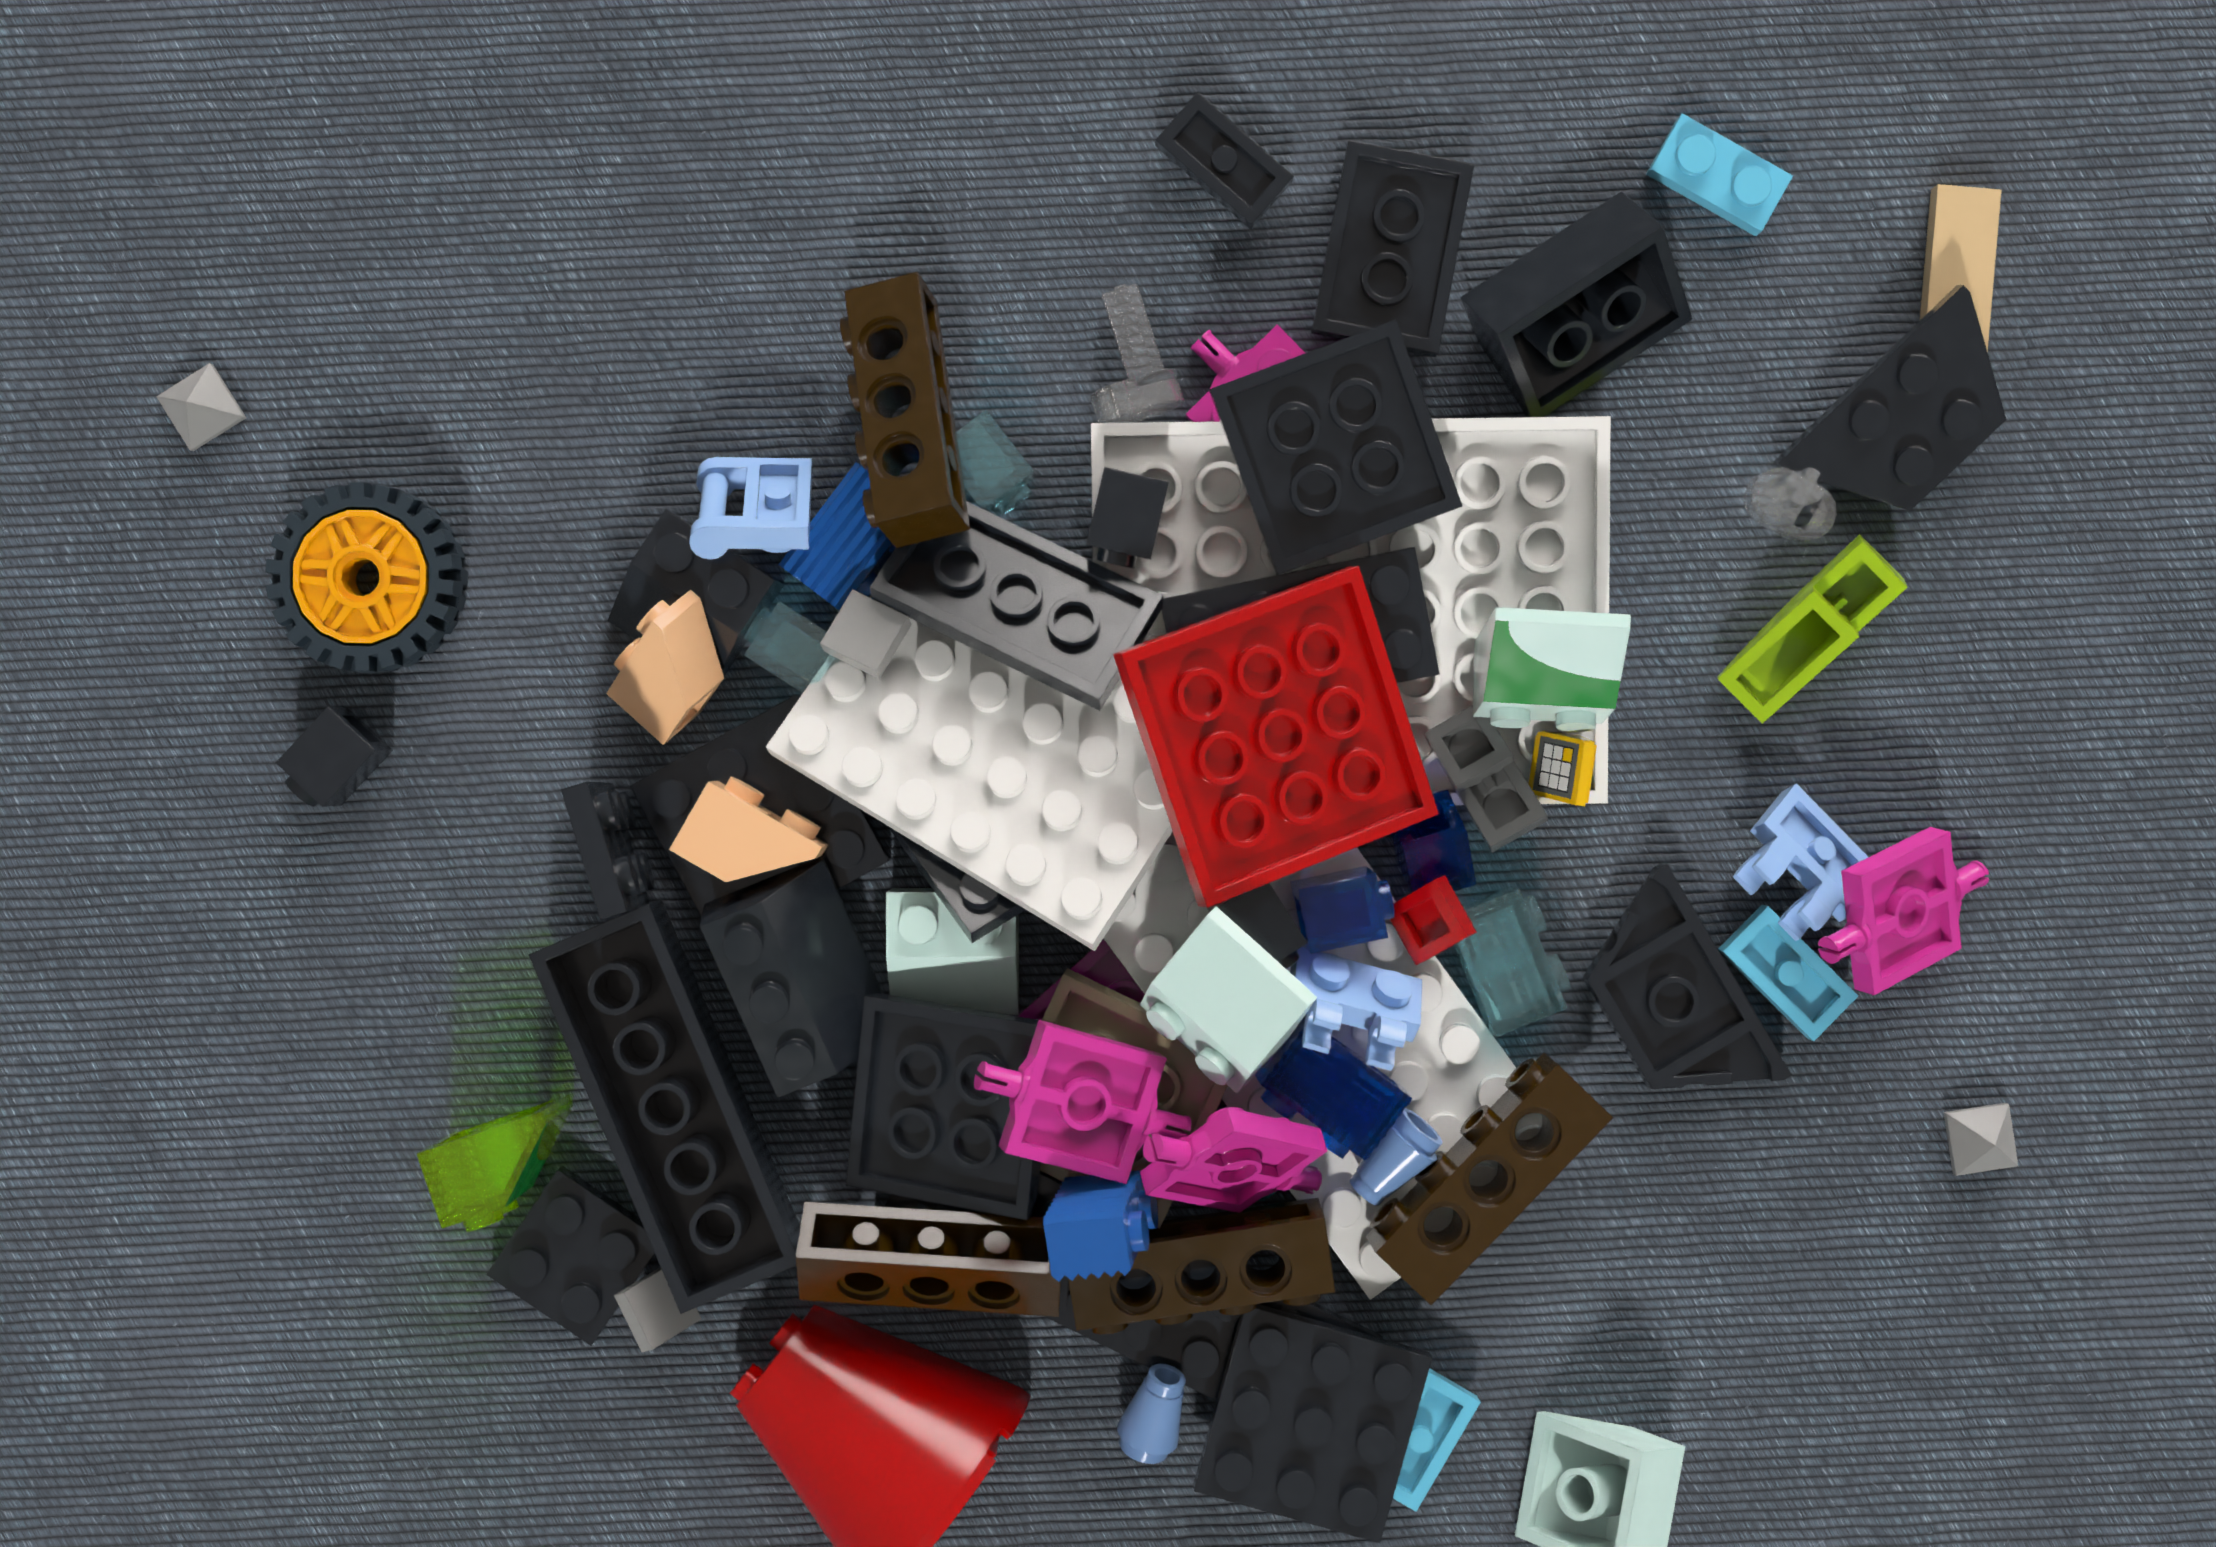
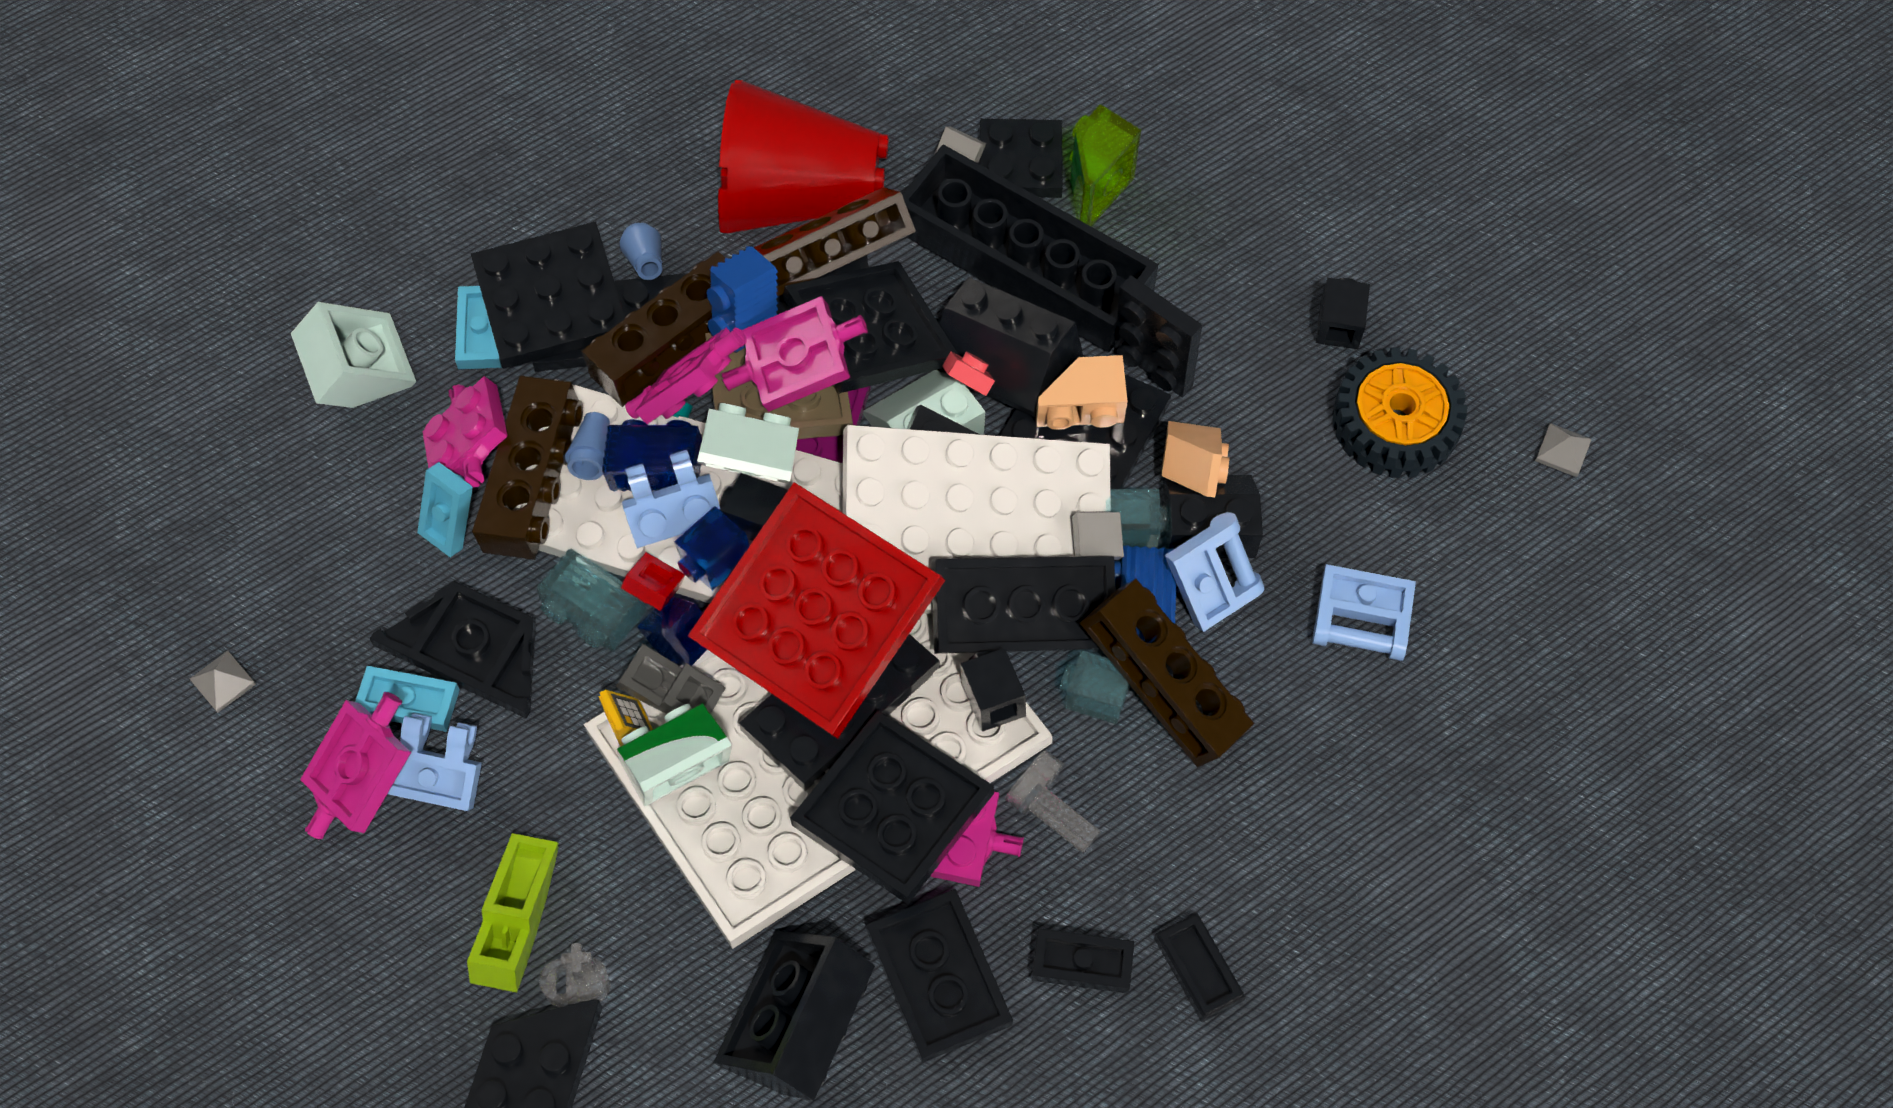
camera: 145 degrees right, 25 degrees down
none -> medium azure plate [417,462,473,557]
none -> dark pink plate [422,376,508,487]
none -> coral plate [942,351,995,396]
none -> black tile [1154,913,1246,1023]
none -> light blue plate [1312,564,1416,661]

